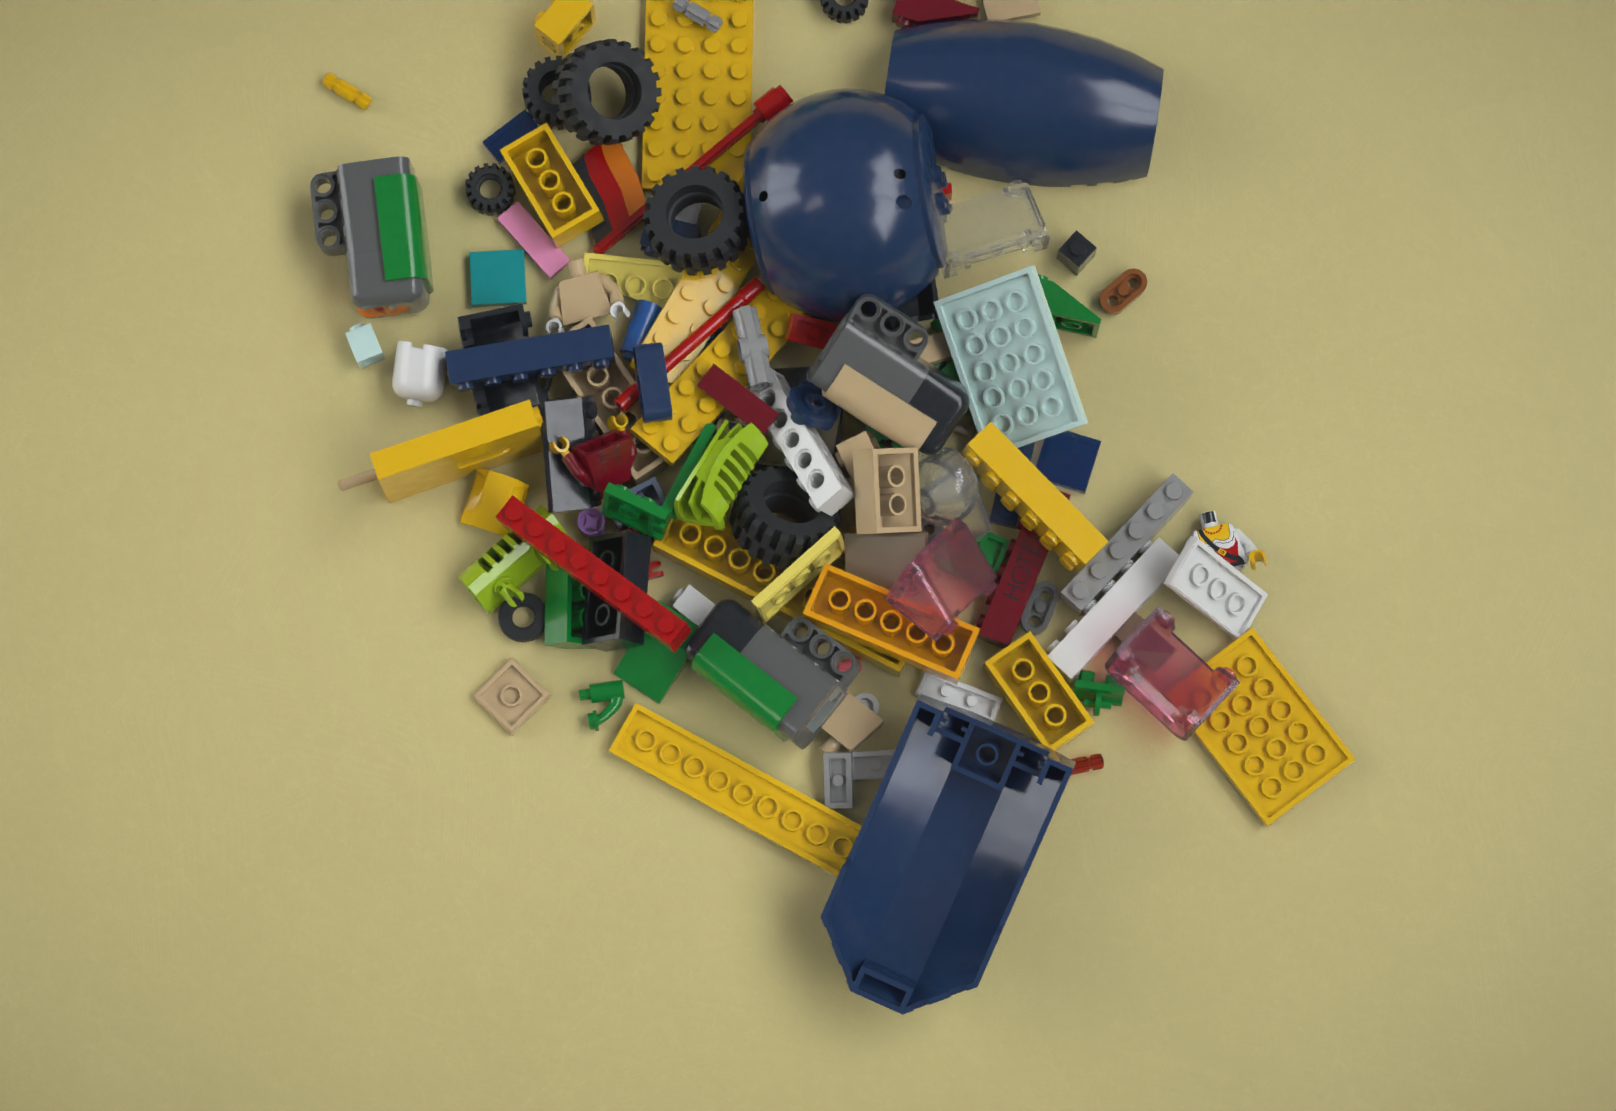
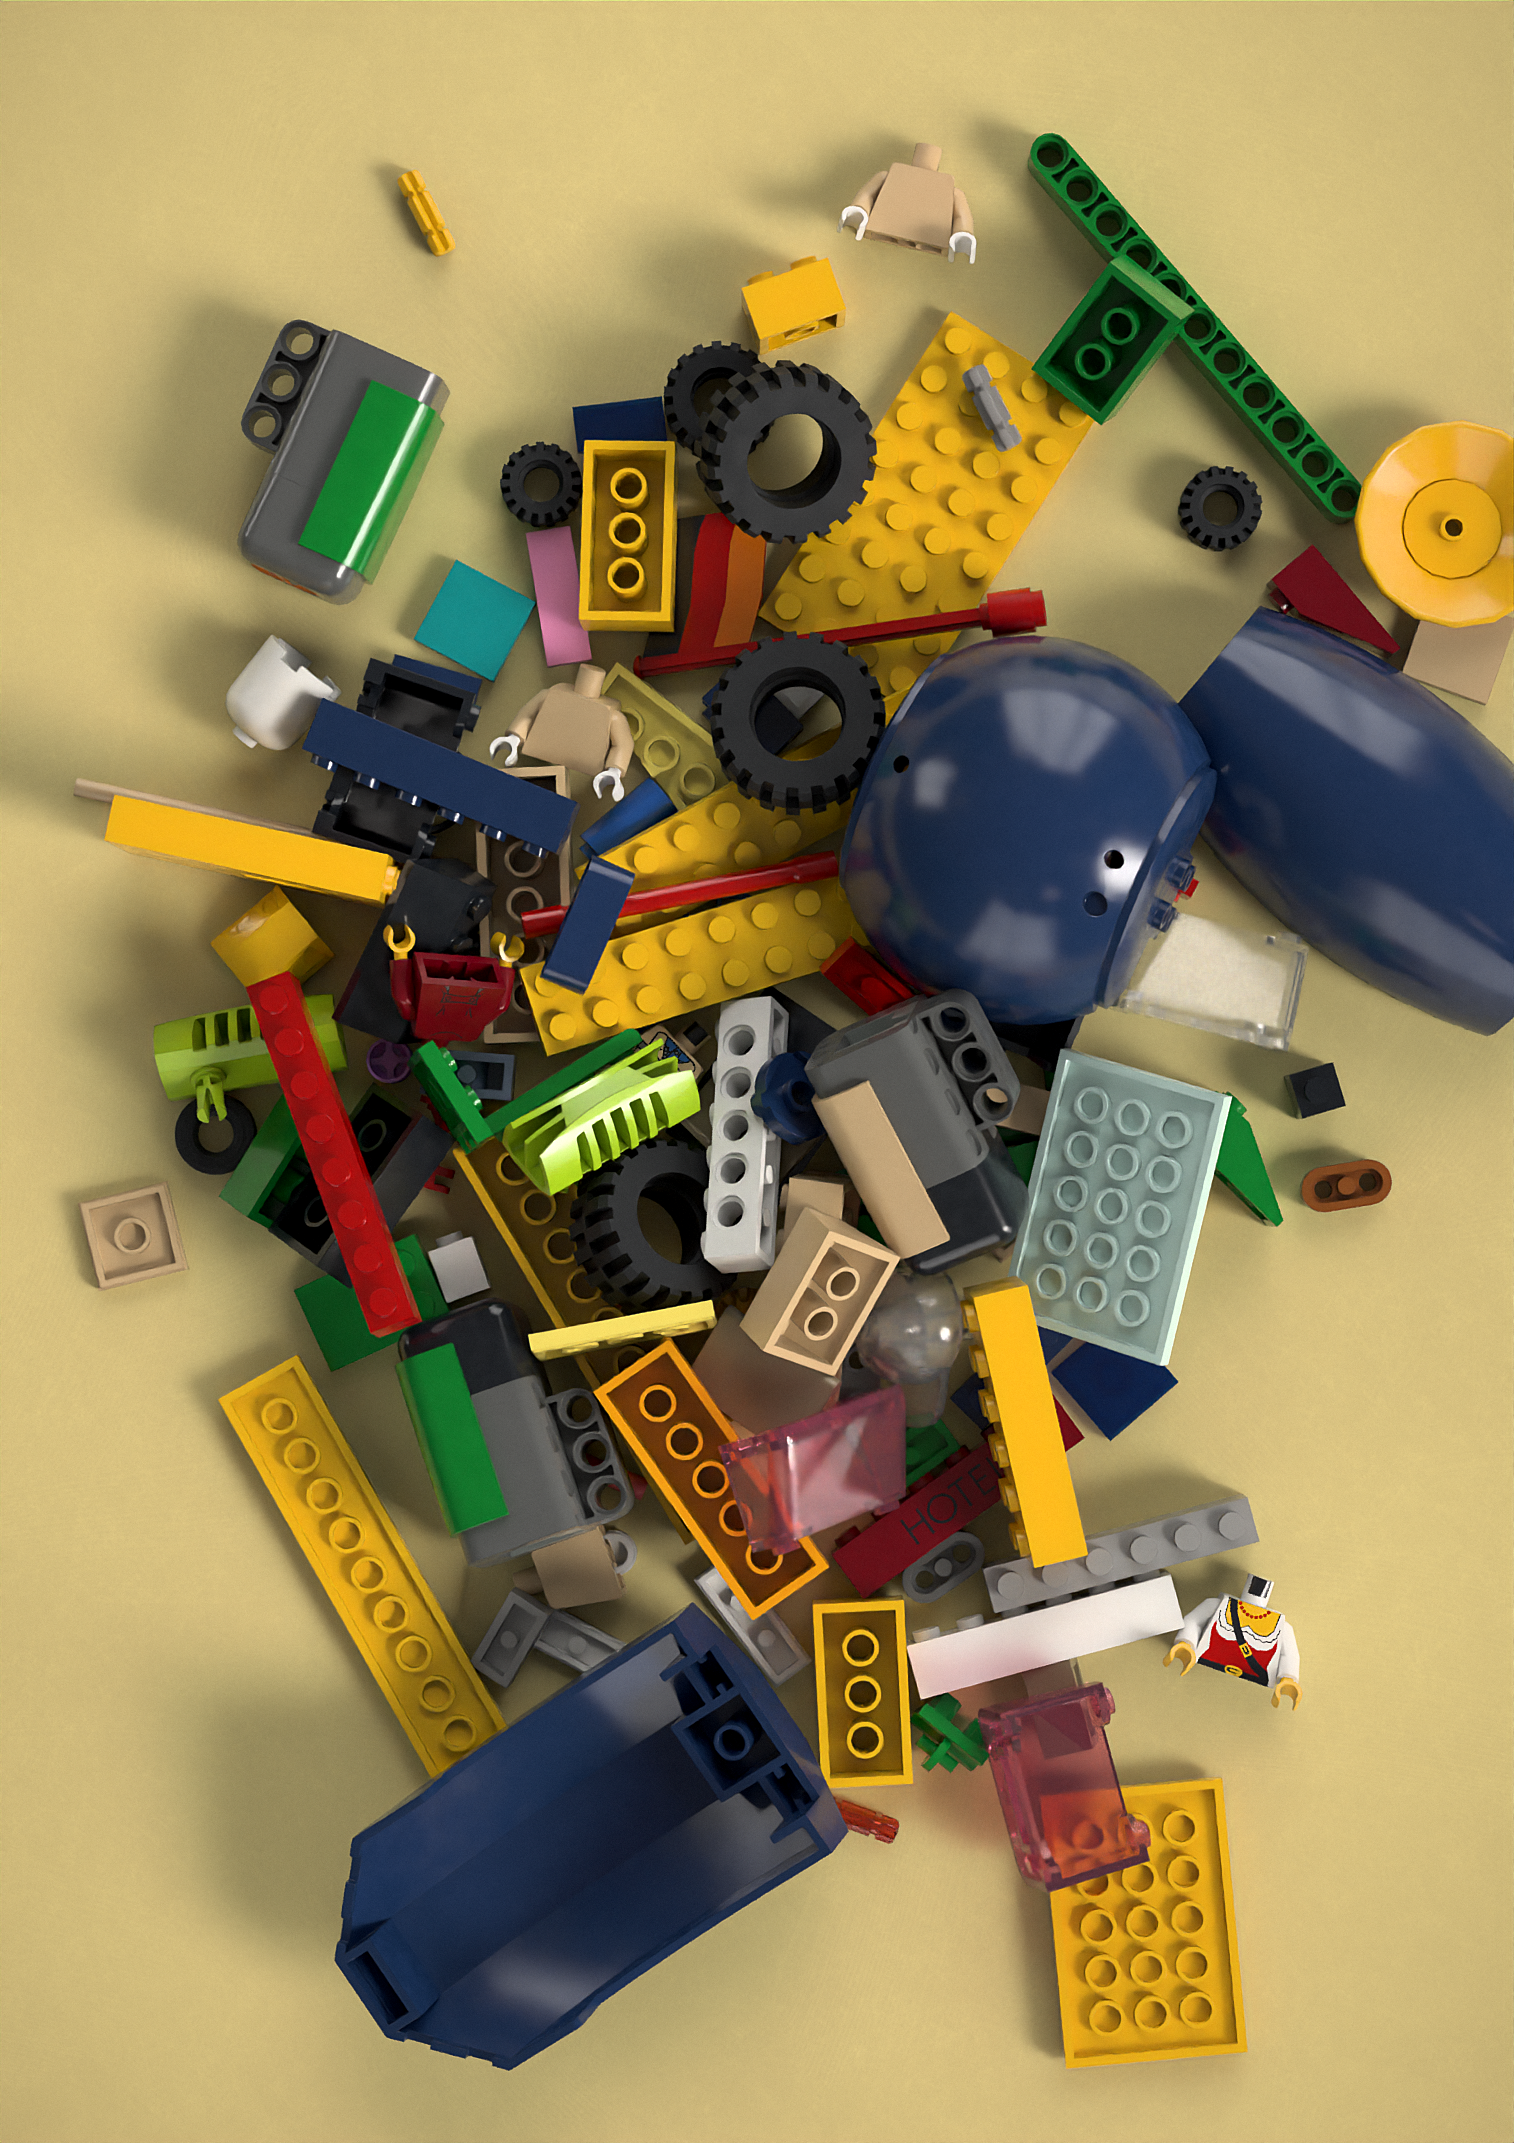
camera: 30 degrees right, 10 degrees up
light aqua brick [345,323,385,369] -> none
green plant [579,680,625,731] -> none
dark red tile [697,364,780,436] -> none
light grey piece [732,305,774,391] -> none
white tile [1164,536,1268,640] -> none

